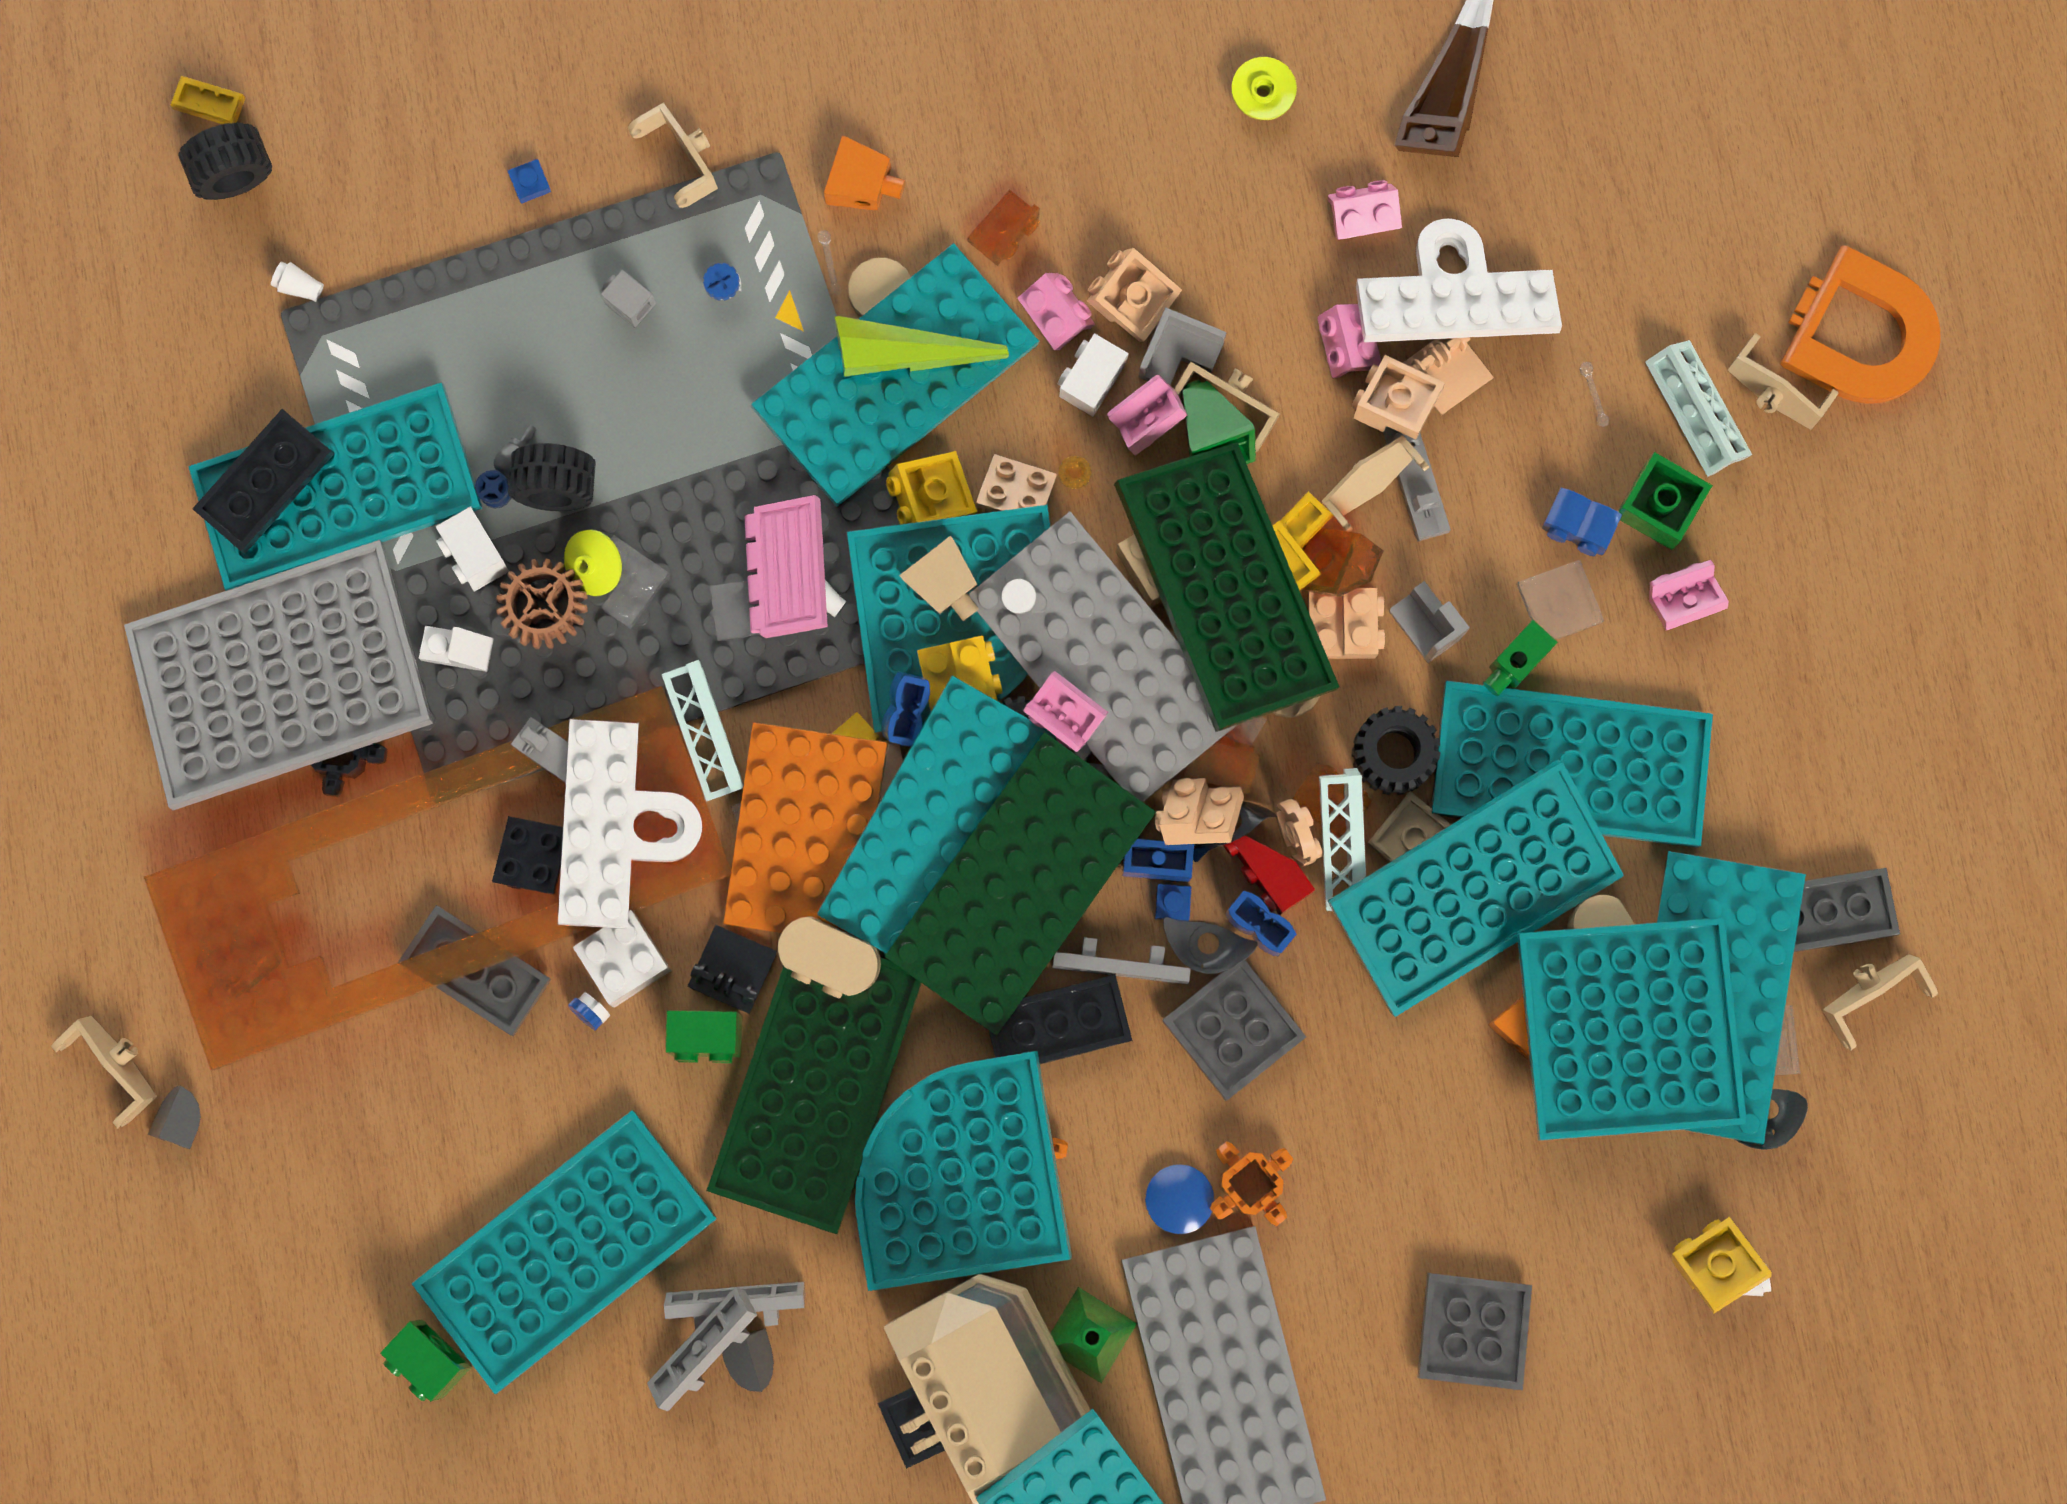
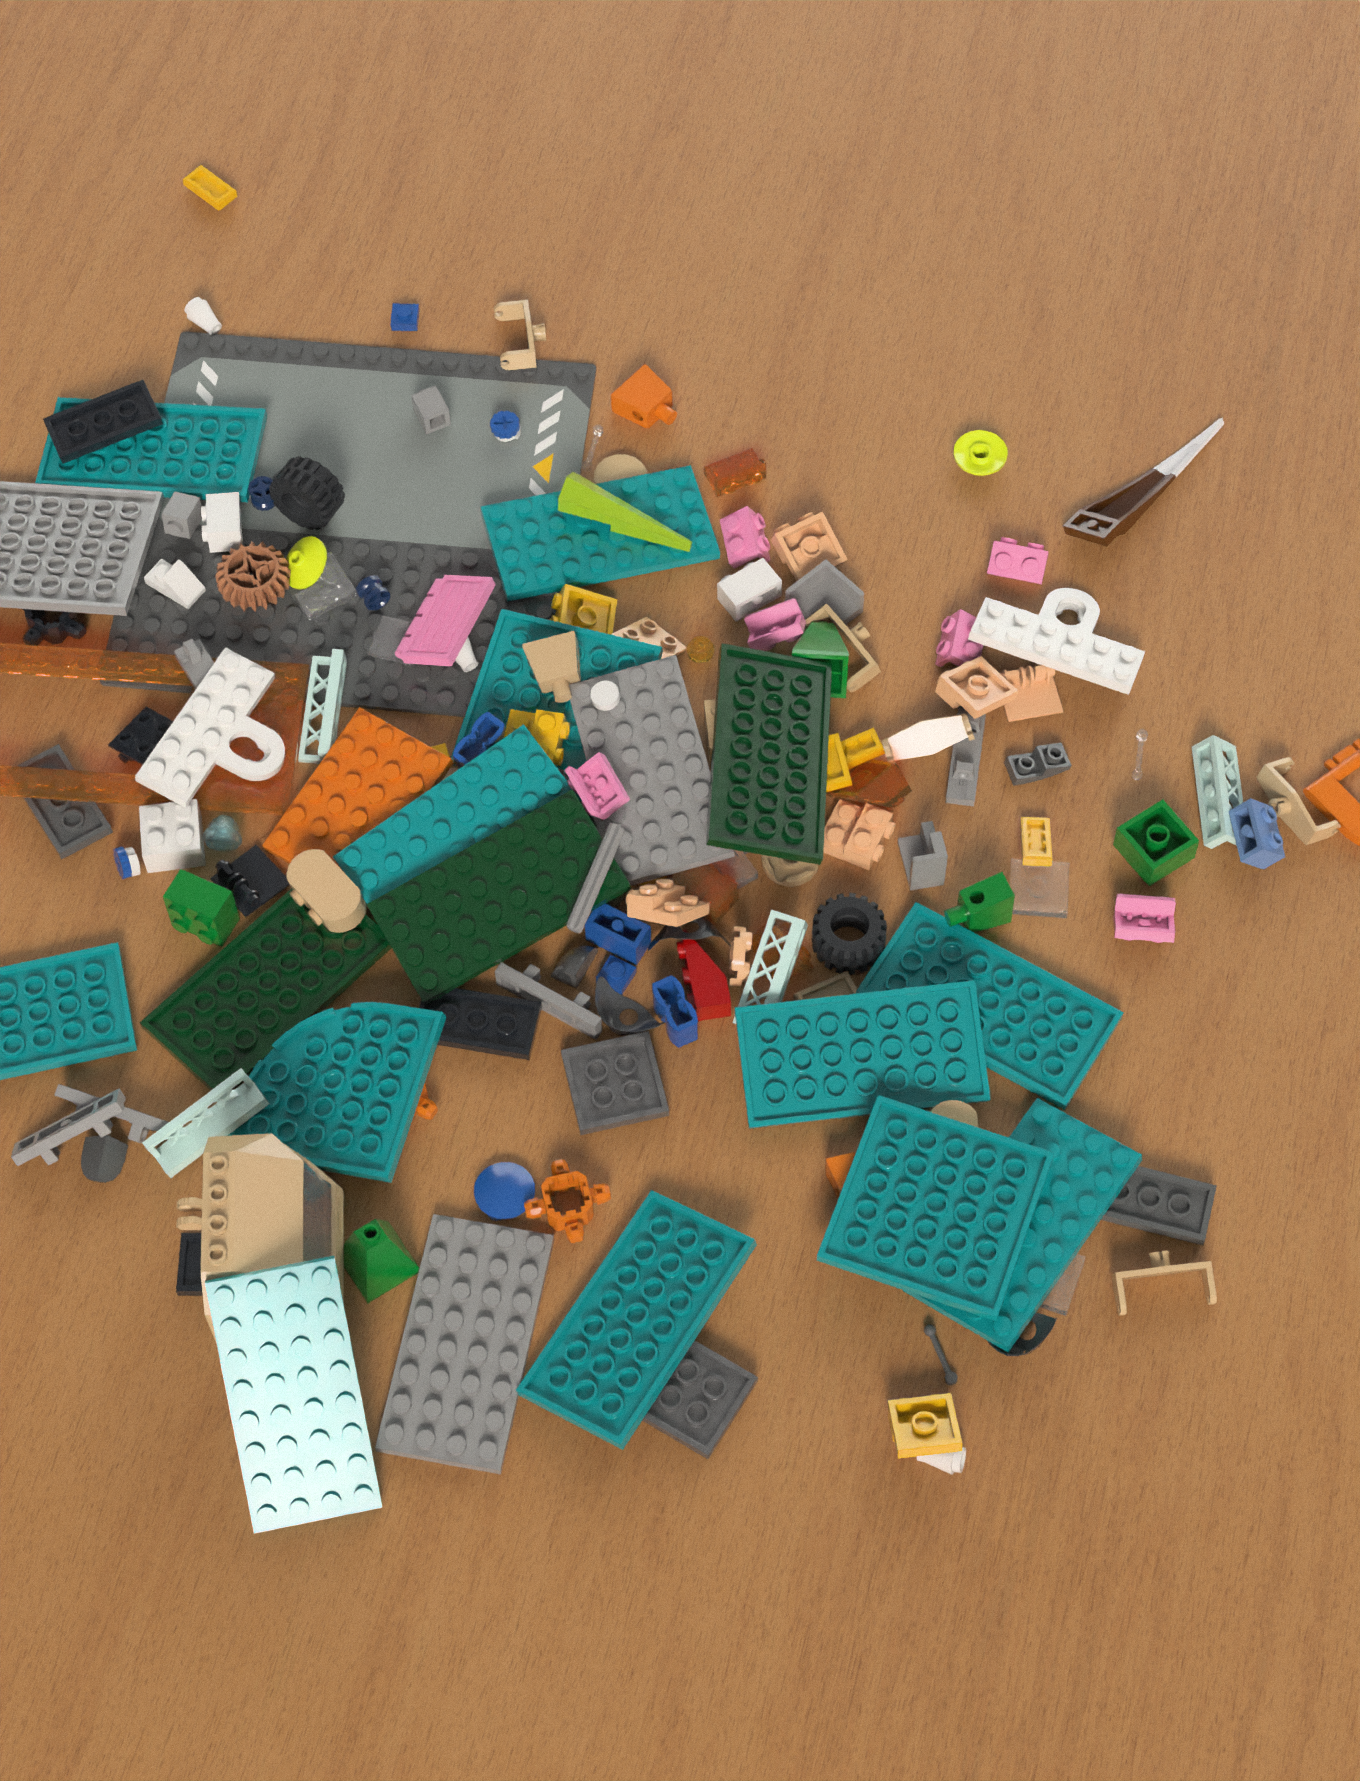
camera: 30 degrees right, 20 degrees down
black tyre [178,123,272,200] -> none
blue brick [1542,487,1622,556] -> none
none -> light aqua fence [142,1068,269,1178]
none -> light grey brick [162,492,202,539]
none -> clear light blue cone [203,815,242,852]
none -> dark blue wheel [356,575,391,611]
none -> teal plate [516,1190,757,1450]
none -> dark grey brick [551,946,598,989]
none -> light grey axle [567,823,624,933]
none -> dark grey hinge [924,1324,958,1385]
none -> dark grey slope [1004,743,1071,786]
none -> yellow plate [1020,817,1052,866]
none -> medium blue brick [1229,798,1285,870]

